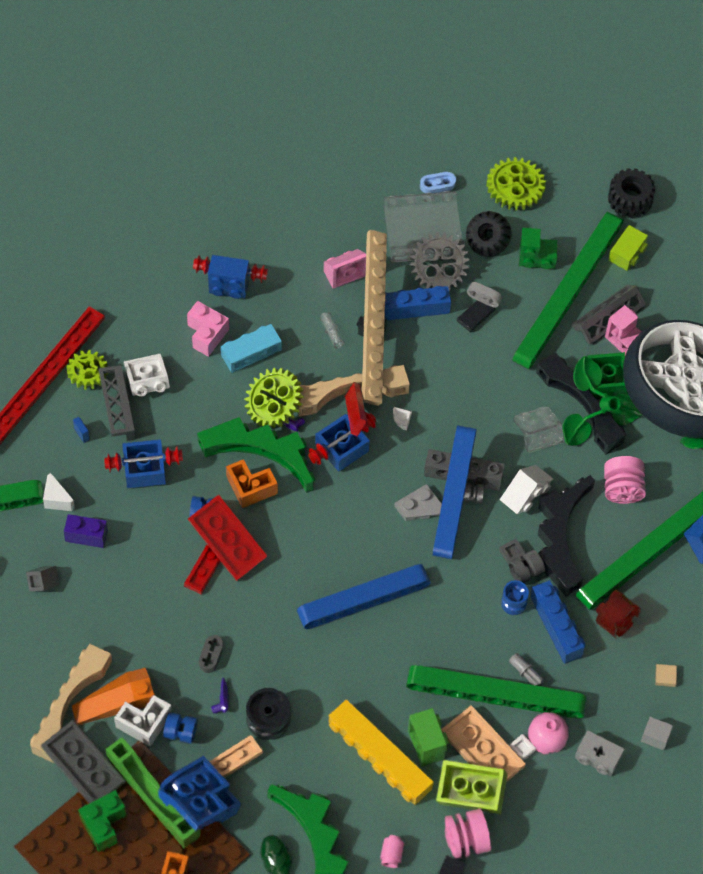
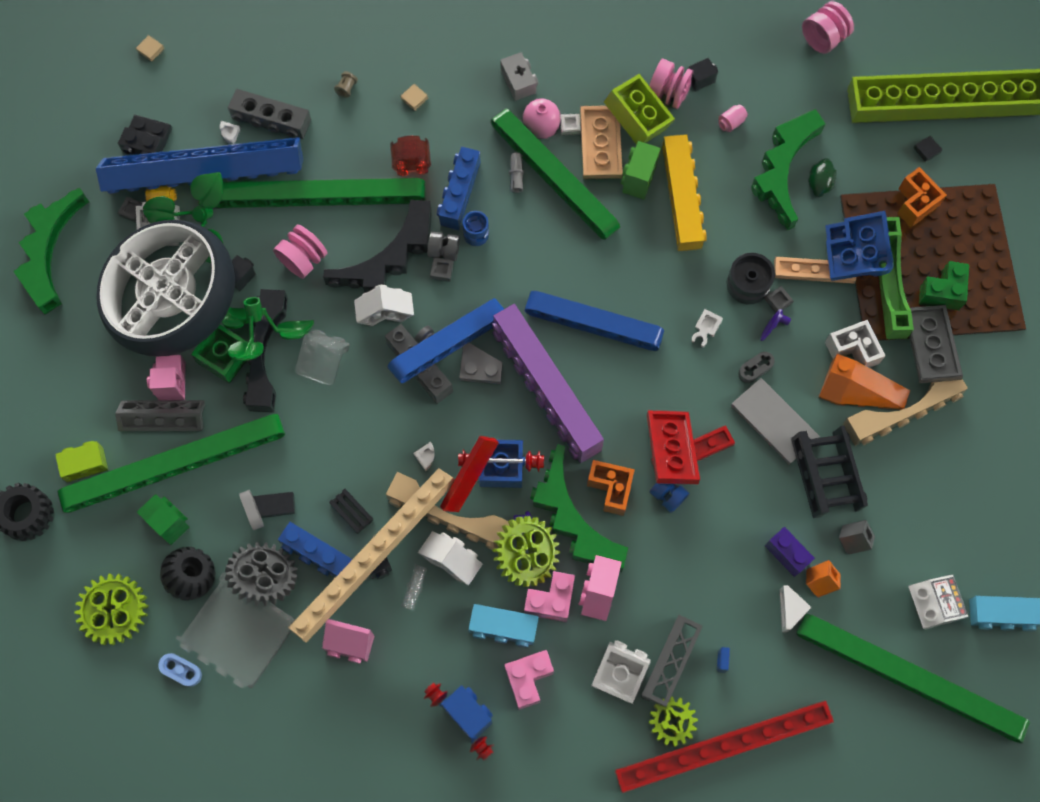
camera: 140 degrees left, 10 degrees up
blue brick [104,439,183,488] -> none
blue wheel [163,712,198,744] -> none
light grey panel [641,717,672,750] -> none
none -> black brick [232,255,256,291]
none -> black tile [329,489,374,534]
none -> white brick [418,531,483,586]
none -> medium lavender brick [492,303,604,464]
none -> bright pink brick [524,571,575,622]
none -> bright pink brick [579,555,621,621]
none -> white plate [692,309,723,348]
none -> light grey tile [731,378,820,465]
none -> dark grey tile [765,286,794,313]
none -> black fence [791,425,868,519]
none -> orange panel [806,560,840,597]

